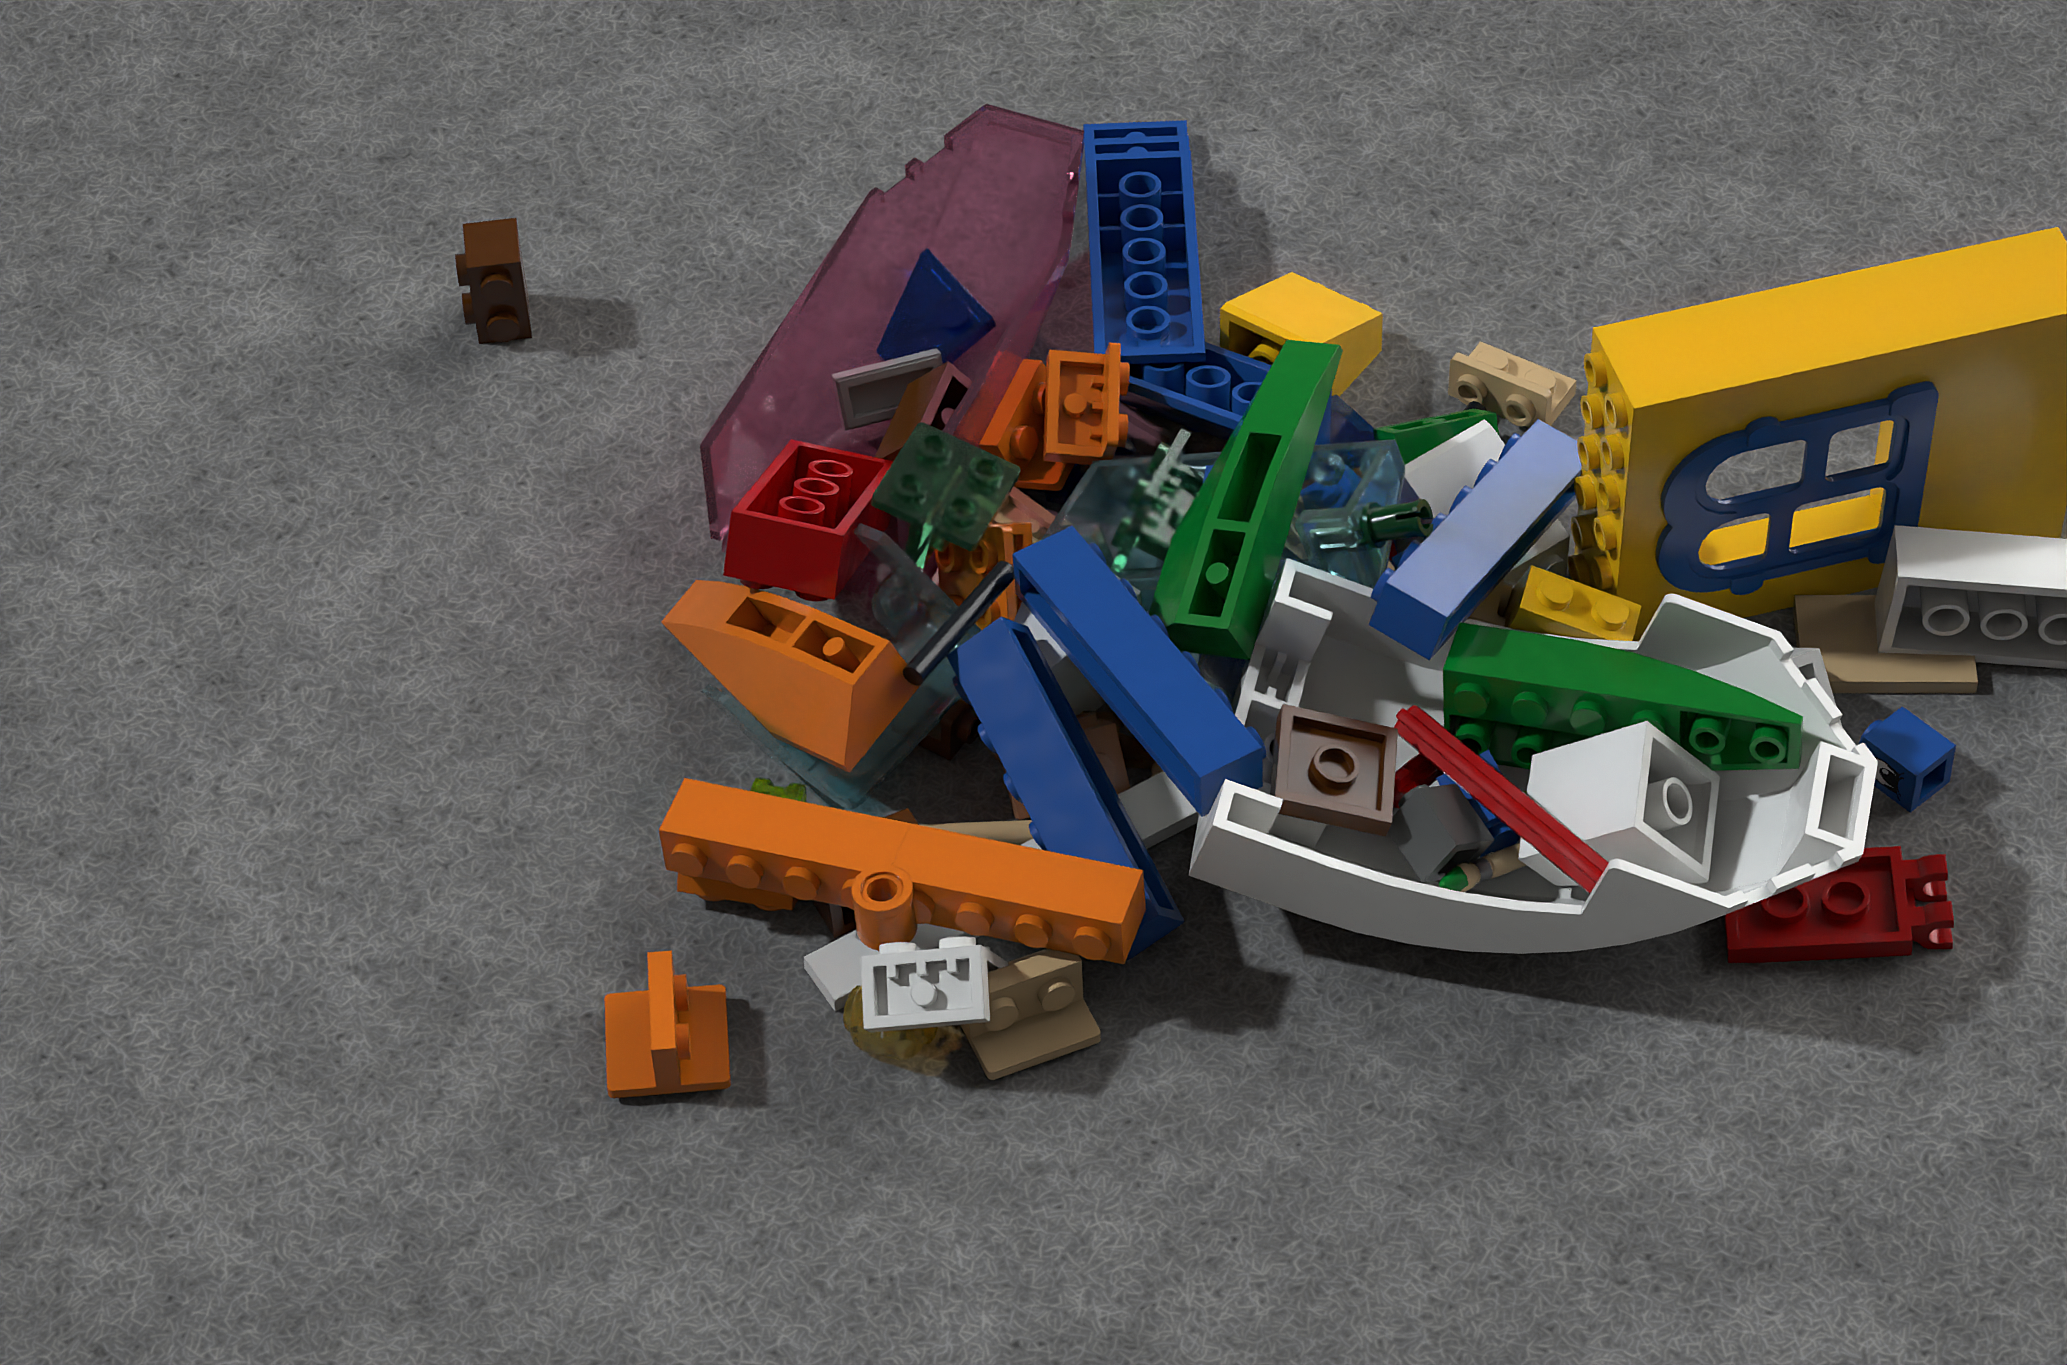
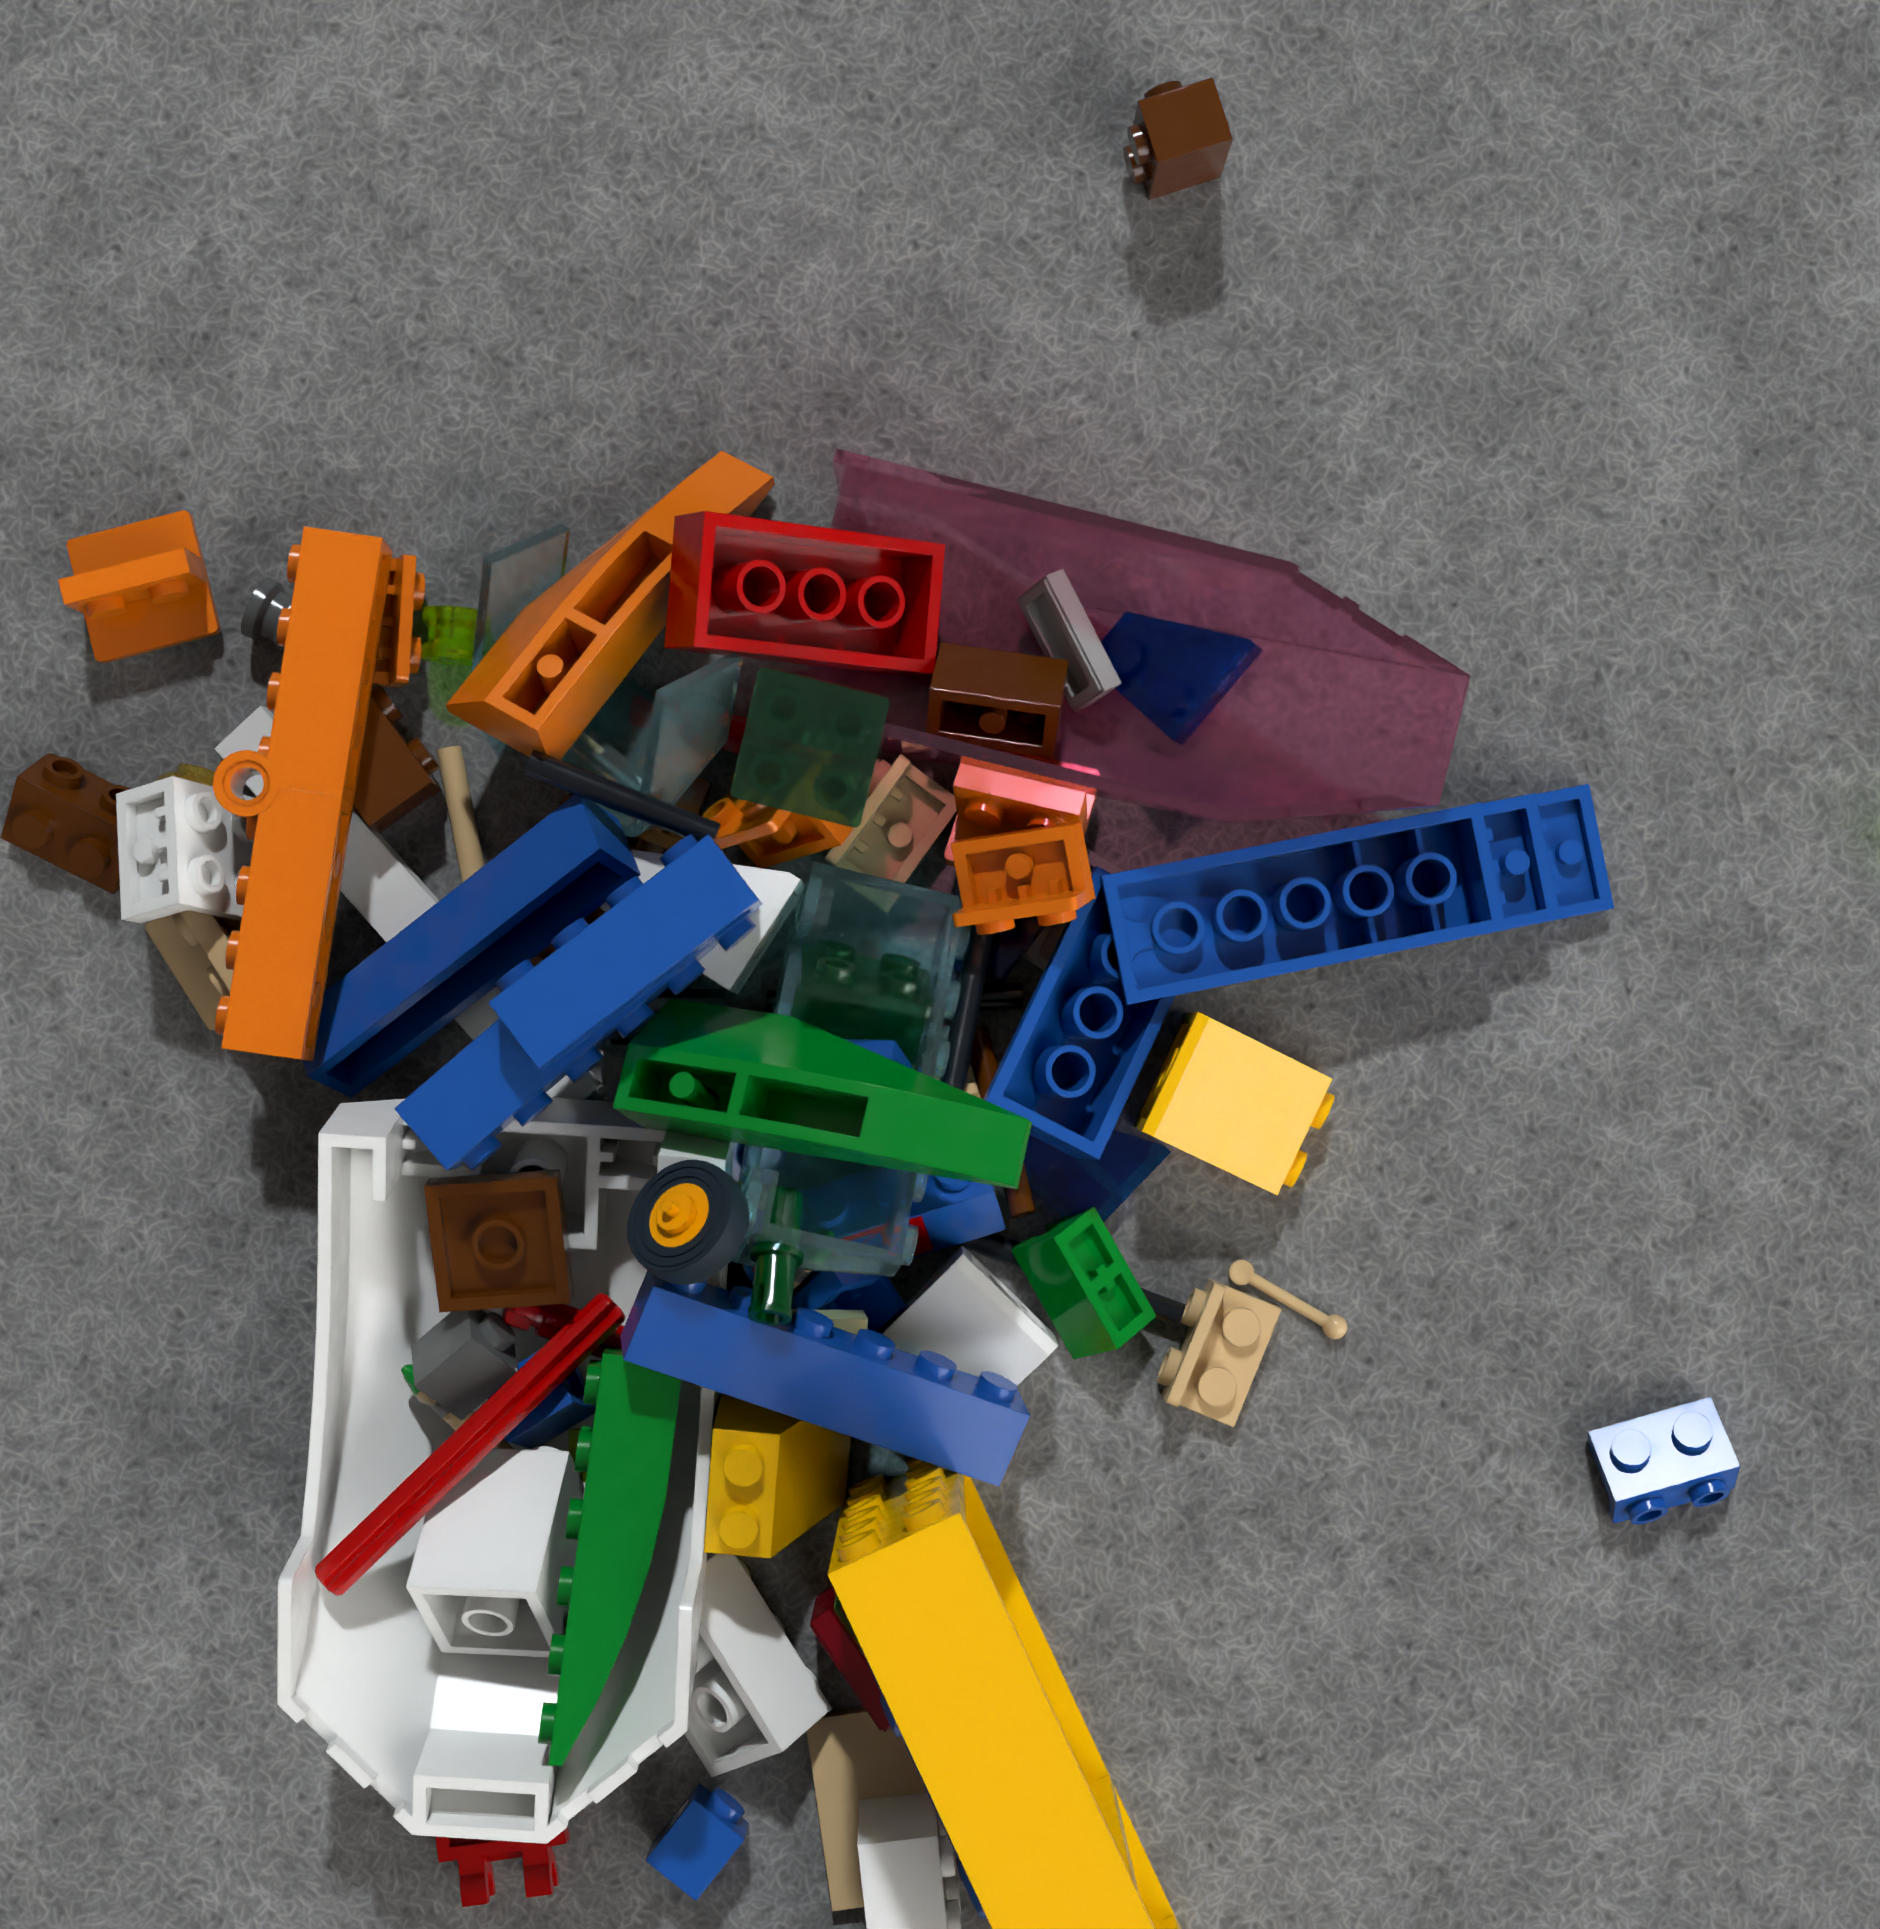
camera: 80 degrees right, 40 degrees up
none -> reddish brown bracket [0,753,130,894]
none -> dark grey wheel [241,577,293,653]
none -> blue brick [488,834,763,1069]
none -> black wheel [627,1160,749,1285]
none -> dark red tile [810,1585,891,1733]
none -> tan hinge [1228,1259,1348,1340]
none -> bracket [1587,1397,1740,1525]

